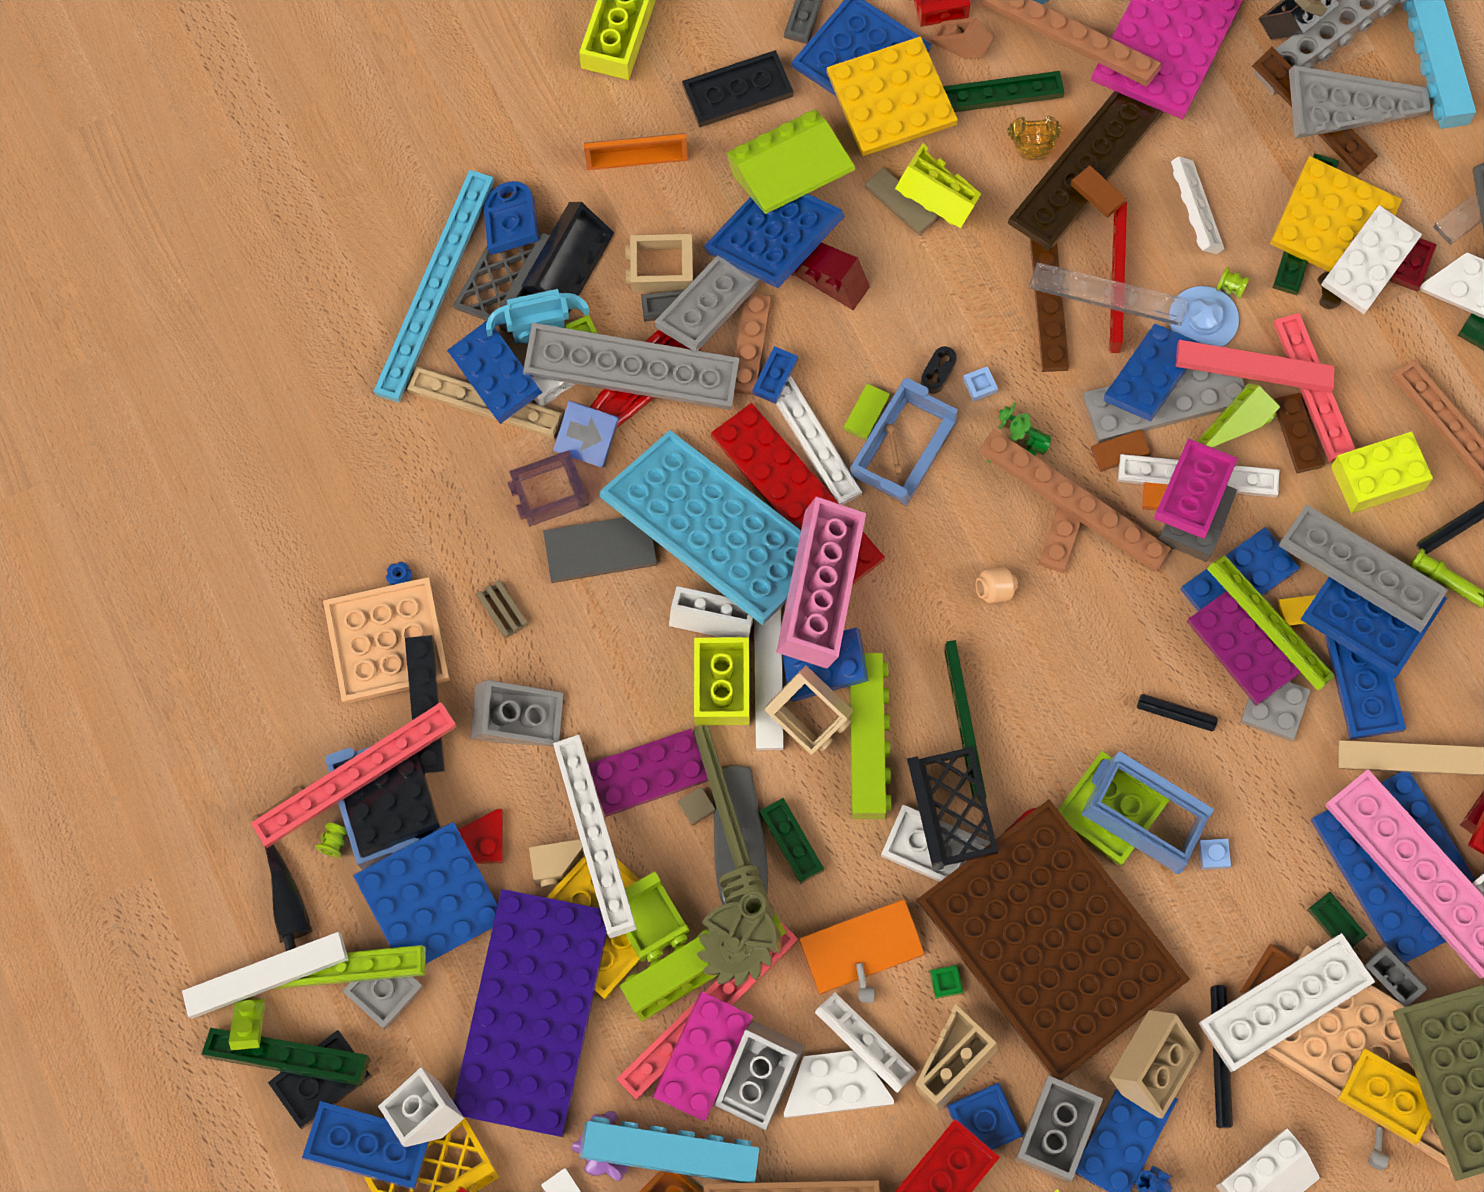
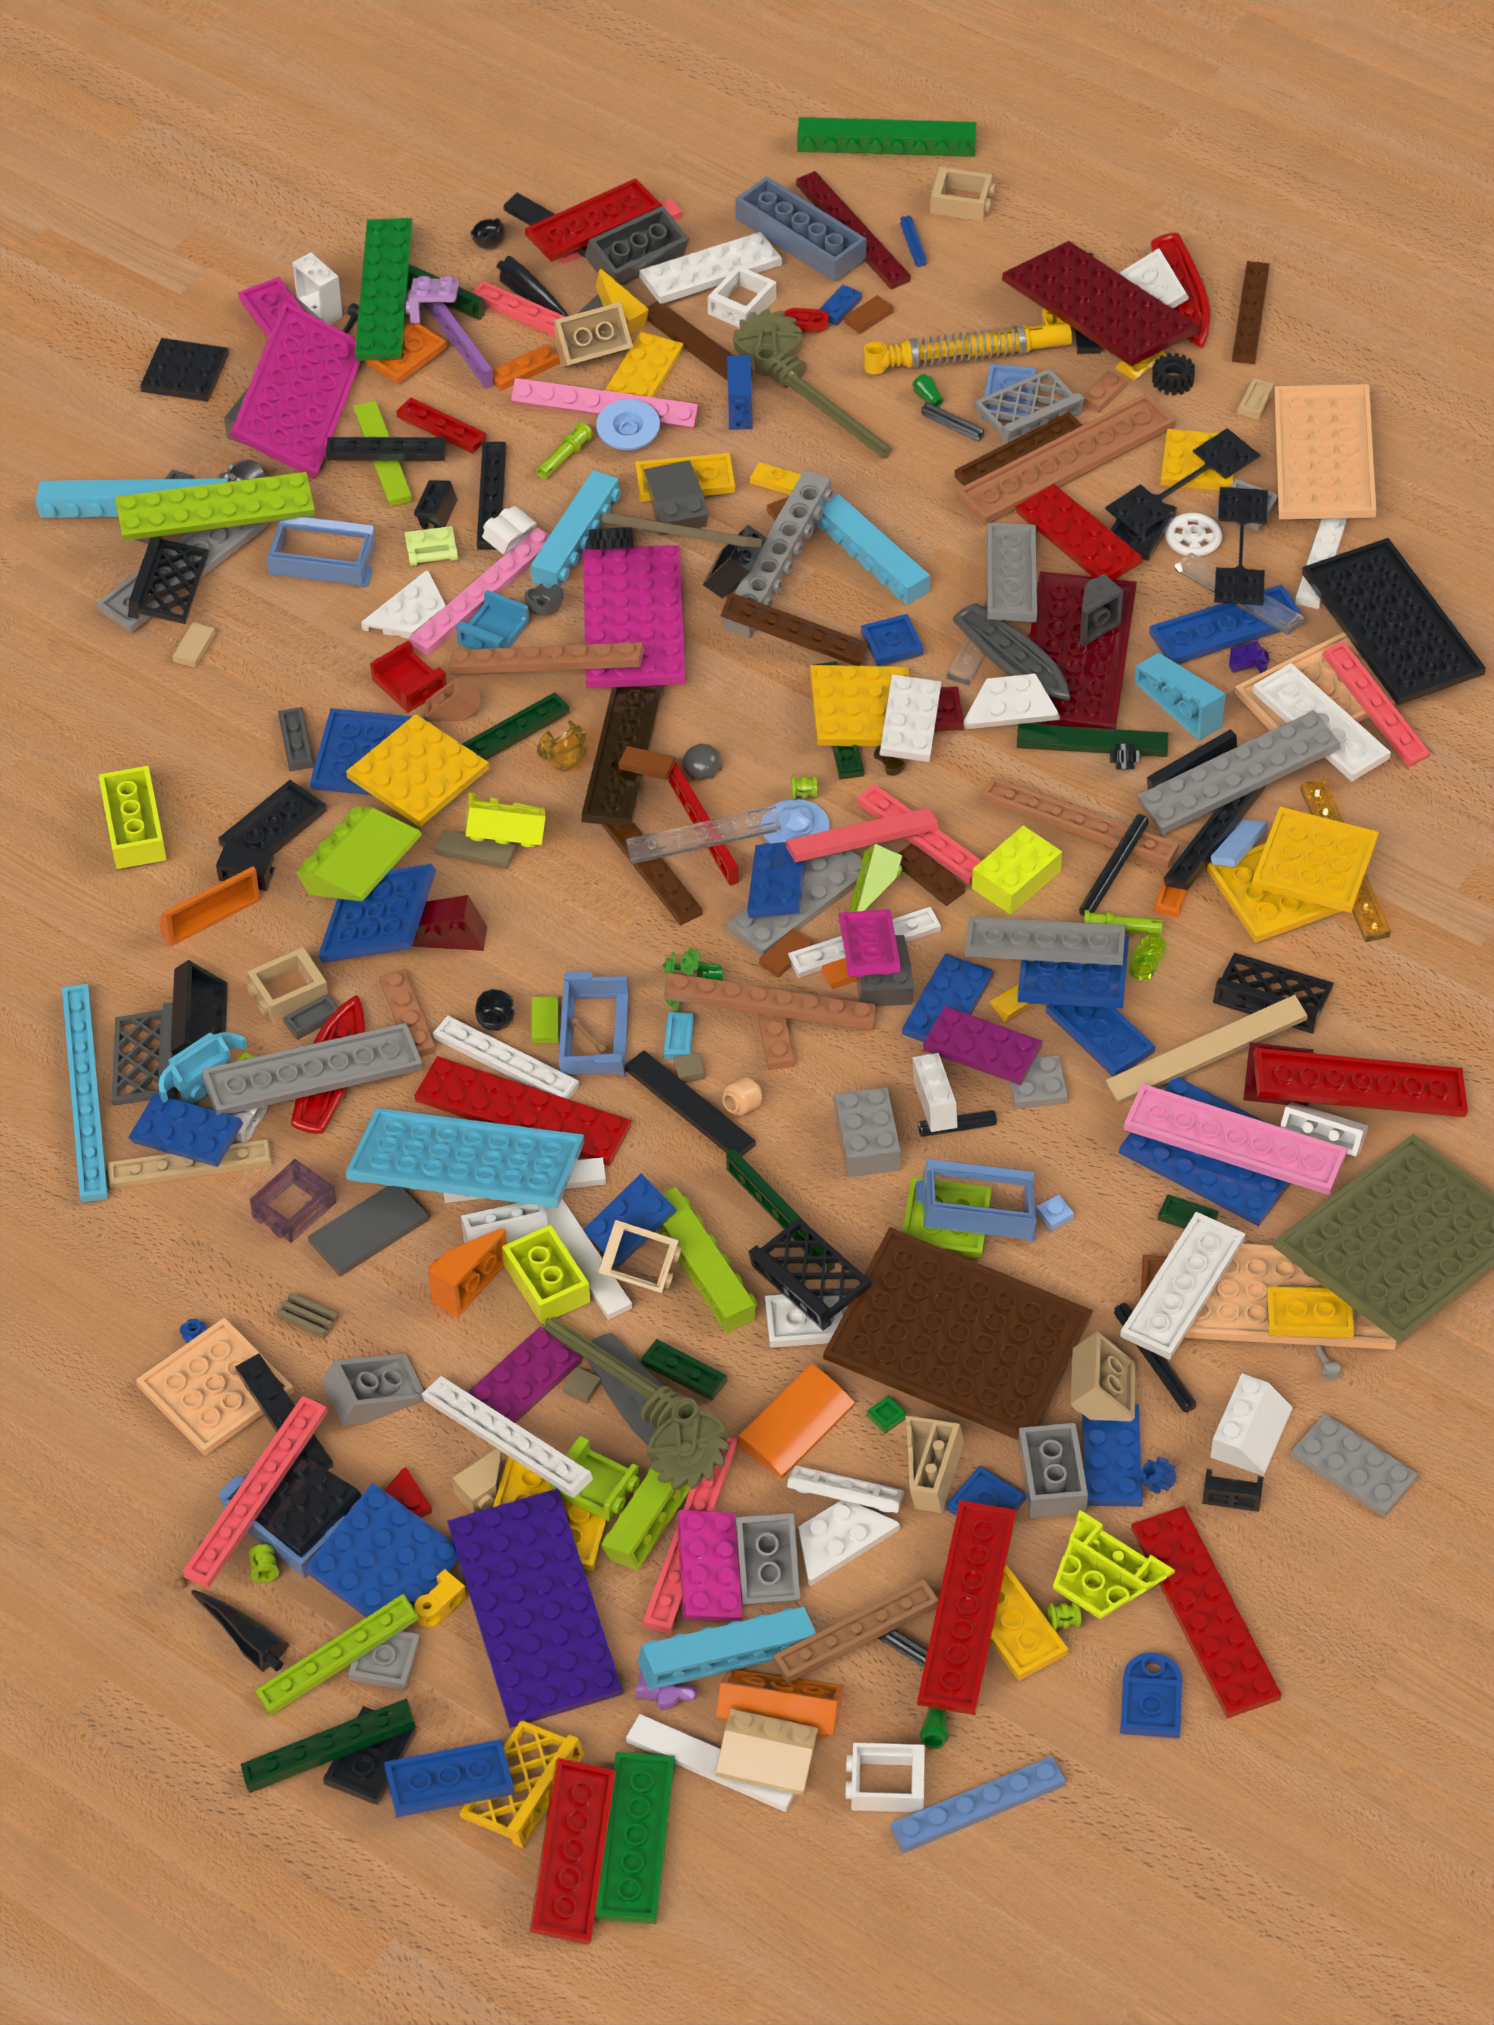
camera: 30 degrees left, 20 degrees down
white tile [182,932,348,1019] -> none
lime plate [229,999,265,1050] -> none
white slope [378,1067,464,1147] -> none
blue tile [484,181,539,255] -> none
tile [553,401,620,468] -> none
light grey plate [655,255,760,353] -> none
blue plate [752,346,798,404] -> none
bright pink brick [776,497,866,669] -> none
light grey hand [856,963,875,1003] -> none
black beam [921,346,957,394] -> none
light blue plate [963,366,998,402] -> none
white plate [1171,156,1225,254] -> none
lime tile [1207,555,1335,691] -> none
light grey wing [1289,65,1430,139] -> none
dark grey brick [1365,942,1427,1007] -> none
none -> black hinge [216,844,275,891]
none -> yellow leg [414,1569,467,1628]
none -> orange slope [428,1228,507,1317]
none -> black hair [475,989,515,1031]
none -> black tile [625,1050,755,1157]
none -> medium azure tile [663,1012,694,1060]
none -> dark tan tile [673,1053,705,1082]
none -> dark grey hair [683,744,722,780]
none -> light grey brick [834,1087,901,1177]
none -> blue plate [861,614,924,666]
none -> white brick [913,1053,957,1132]
none -> clear neon green plate [1129,935,1166,980]

